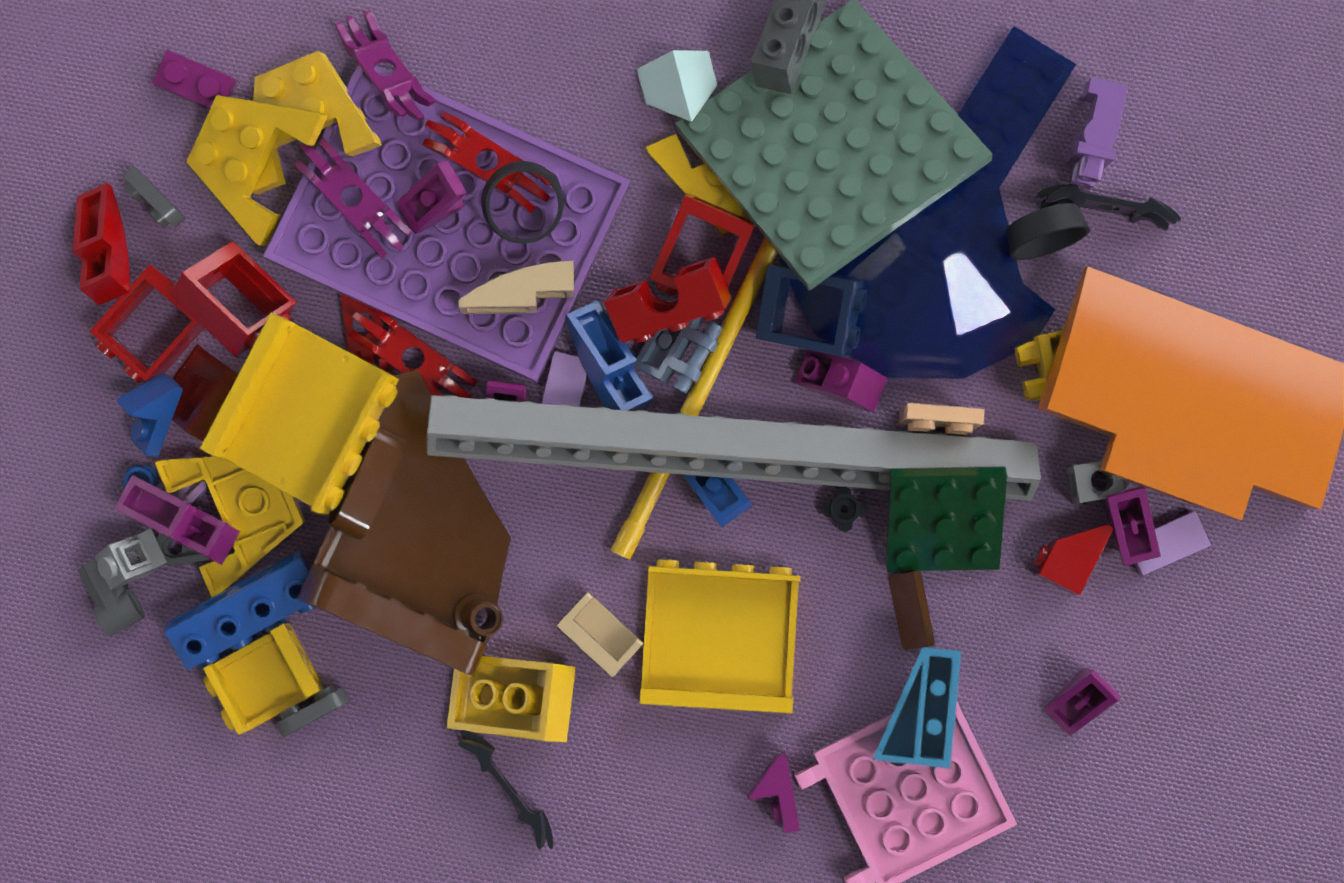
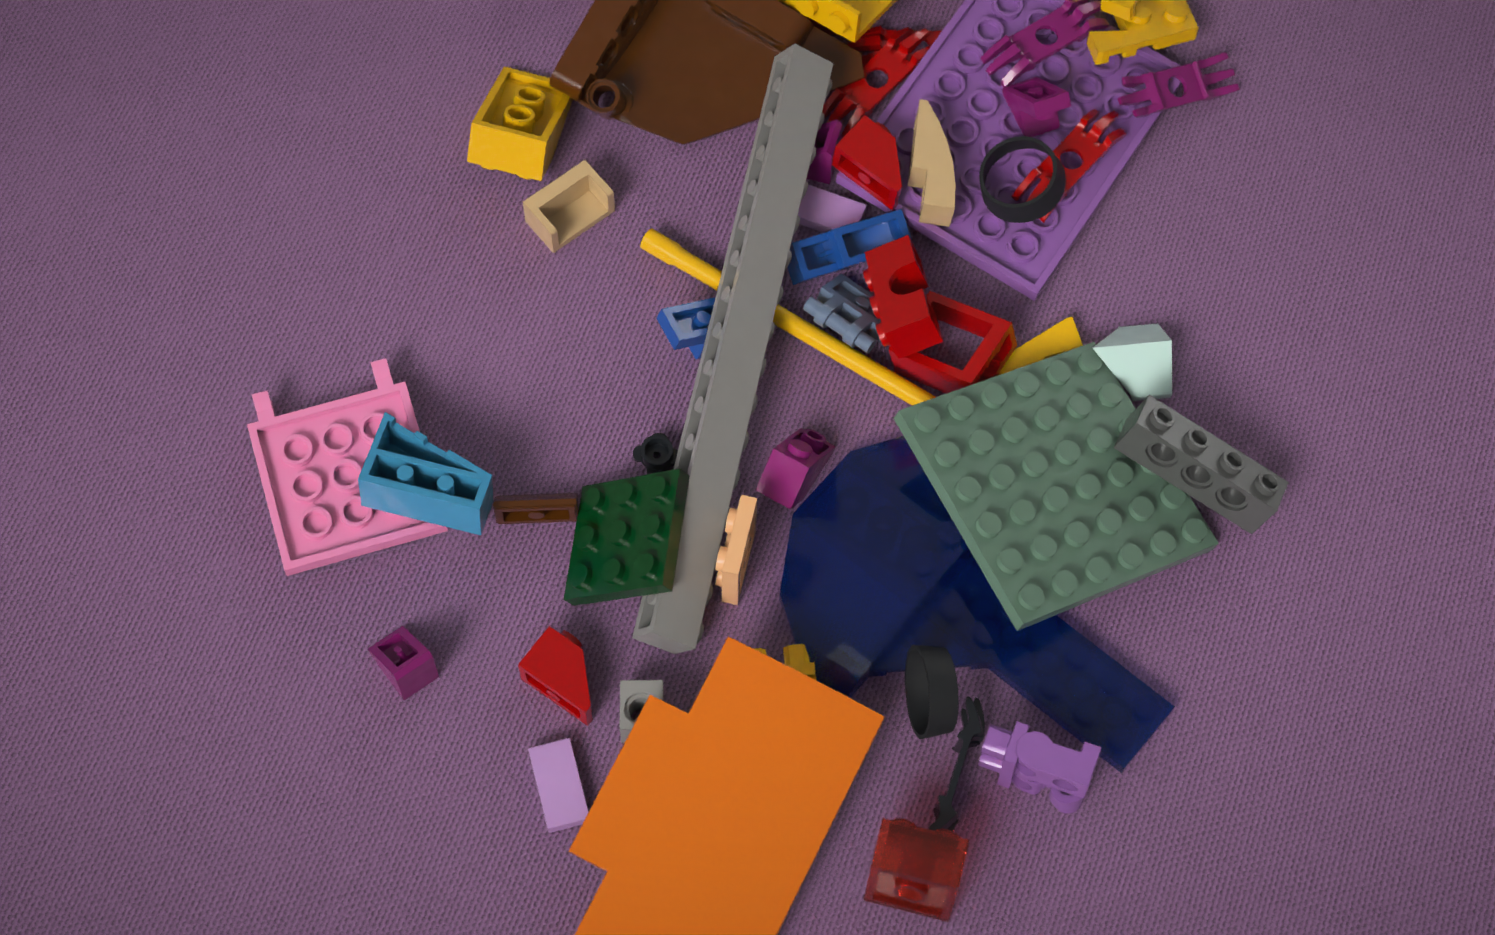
camera: 100 degrees right, 20 degrees down
black piece [457,730,554,850] -> none
yellow panel [640,559,800,713] -> none
magenta slope [747,752,800,833] -> none
dark blue window [755,263,867,357] -> none
magenta slope [1106,486,1161,566] -> none
none -> red slope [832,115,902,211]
none -> clear red slope [863,818,969,922]

